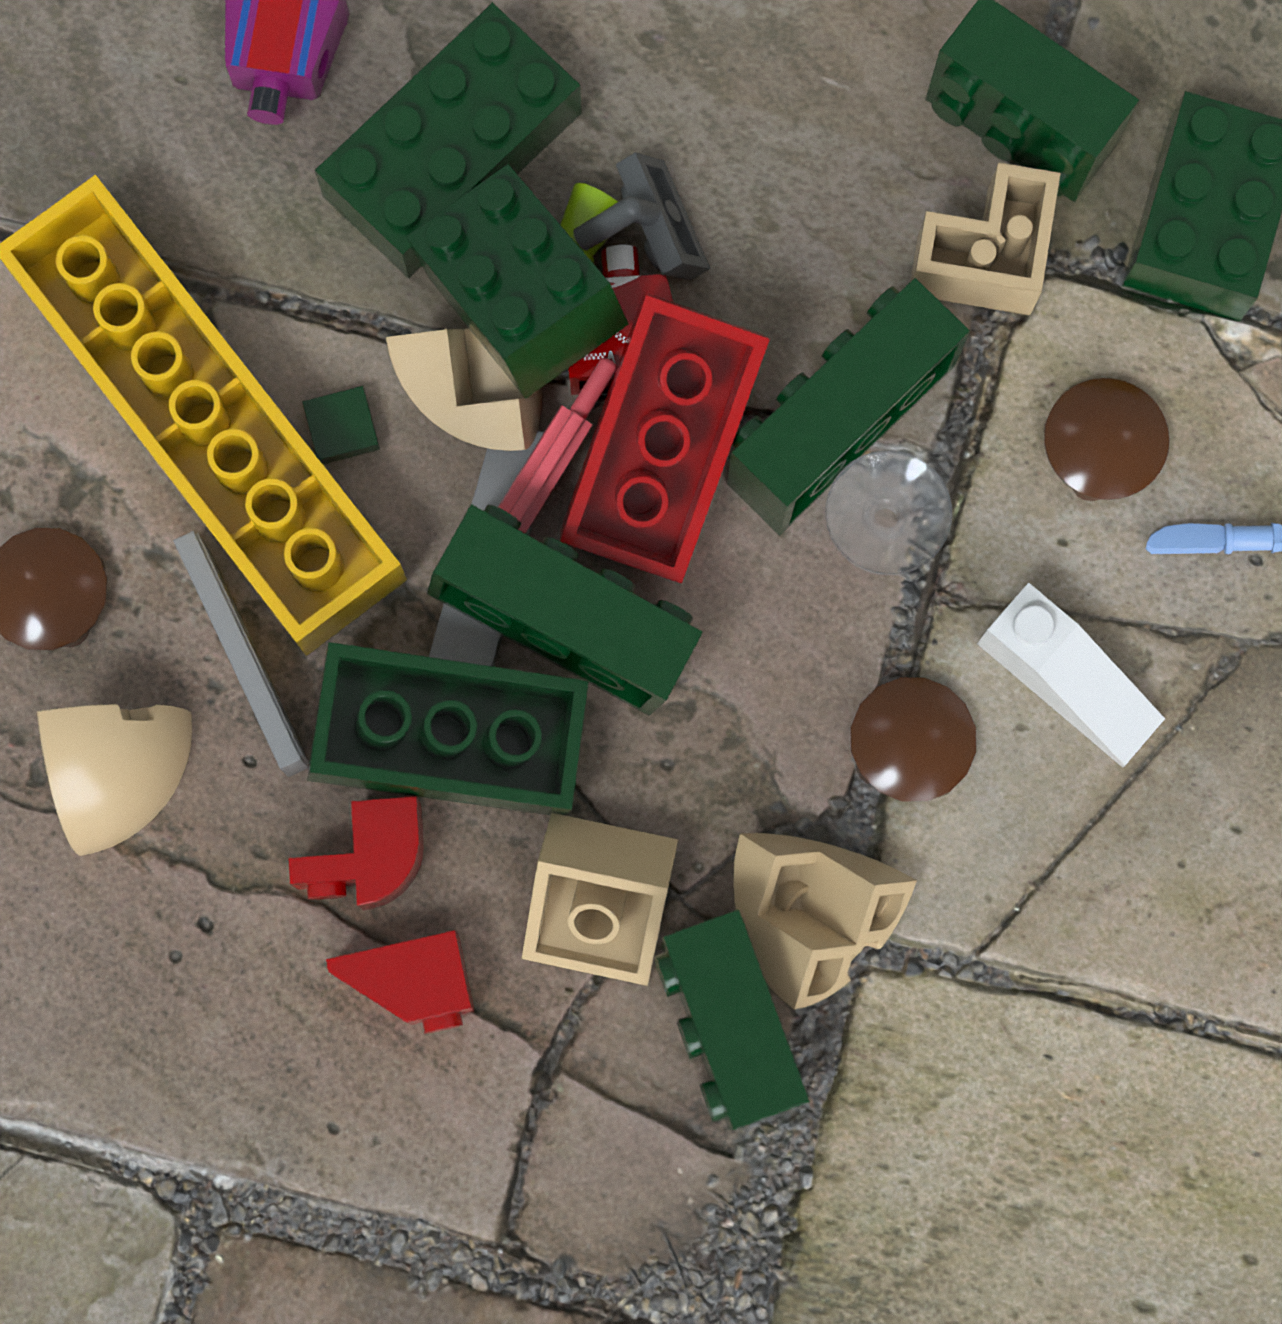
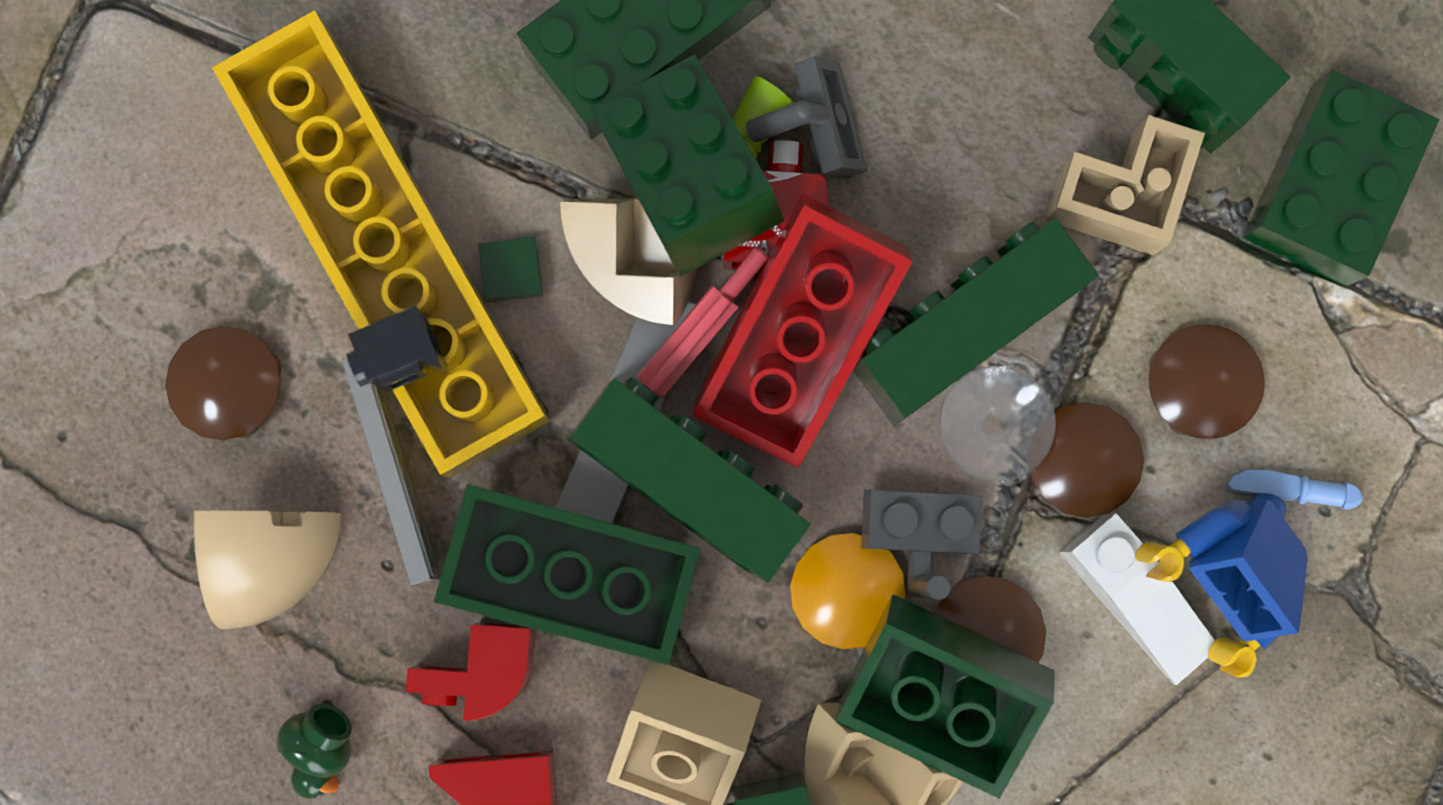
camera: 10 degrees right, 5 degrees up
none -> dark green animal [277,704,352,799]
none -> black window [346,306,451,392]
none -> light orange dish [790,533,906,649]
none -> dark green brick [836,594,1055,799]
none -> dark grey plate [861,489,982,600]
none -> reddish brown dish [1025,402,1144,518]
none -> blue torso [1135,493,1308,677]

